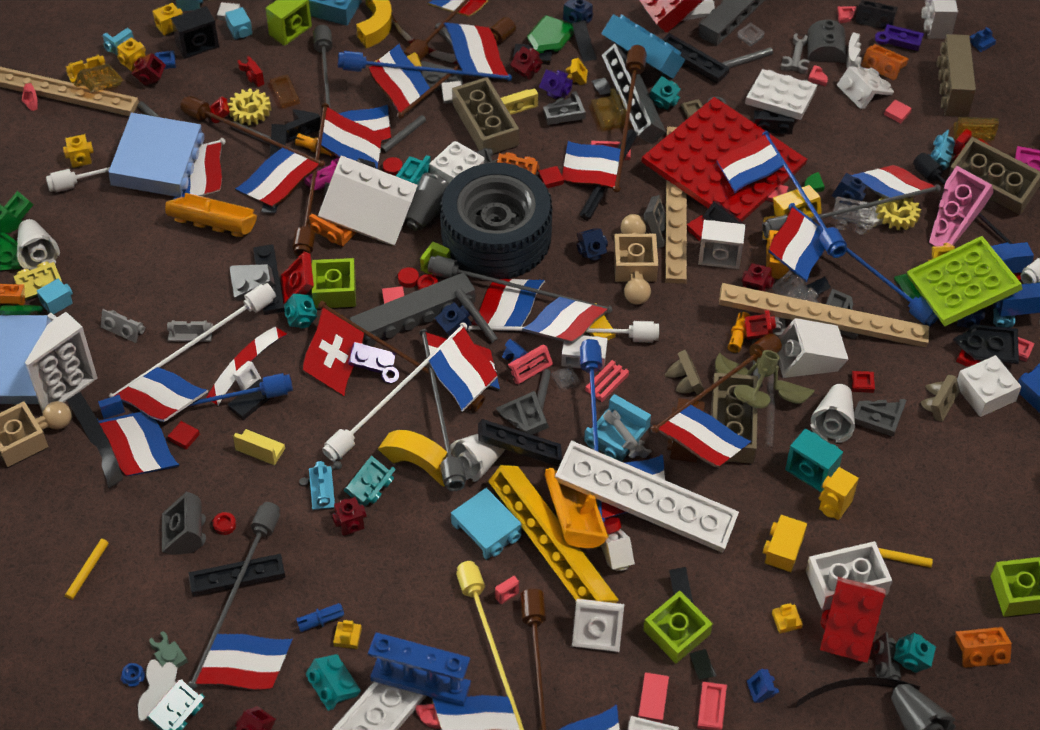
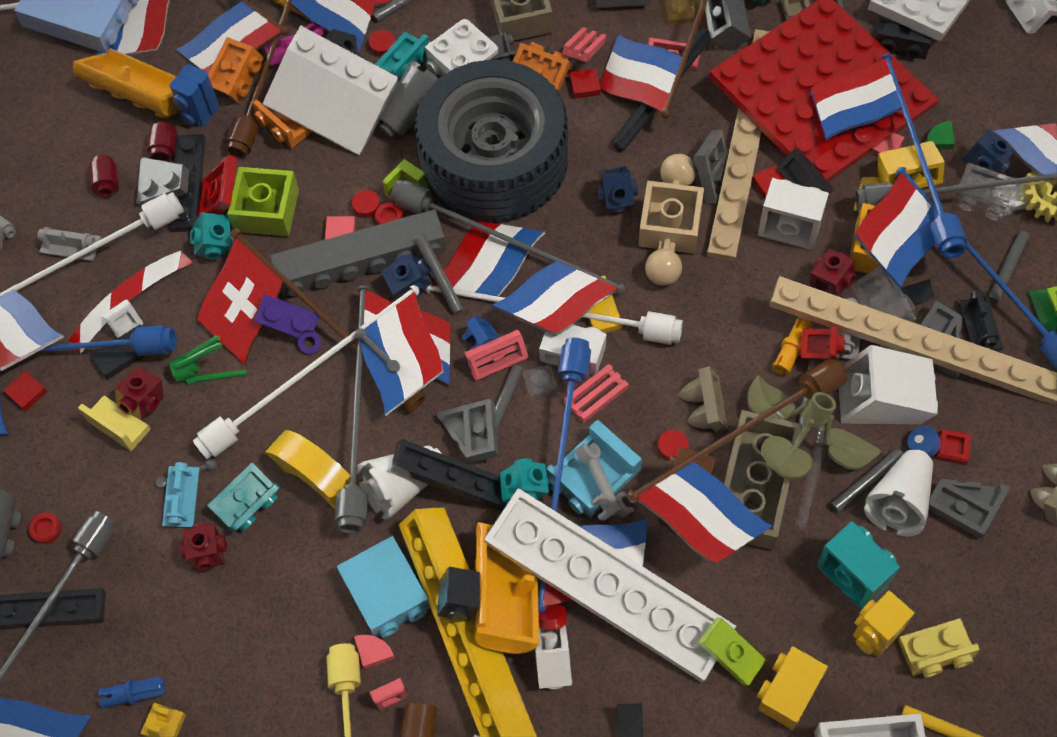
camera: 15 degrees right, 10 degrees up
none -> dark red brick [89,155,119,197]
none -> dark red brick [115,366,164,420]
none -> dark red brick [147,122,177,162]
none -> blue brick [169,64,220,127]
none -> green plant [169,335,247,385]
none -> orange bracket [208,37,263,104]
none -> coral tile [354,635,395,669]
none -> dark grey hinge [355,328,400,373]
none -> black brick [437,566,480,622]
none -> teal brick [499,458,549,503]
none -> coral tile [562,27,607,62]
none -> red tile [658,430,688,461]
none -> lime plate [698,617,766,686]
none -> dark grey bar [829,448,903,513]
none -> light yellow bracket [898,618,980,678]
none -> blue tile [908,426,941,457]
none -> black hinge [959,290,1003,351]
none -> dark grey bar [988,231,1030,304]

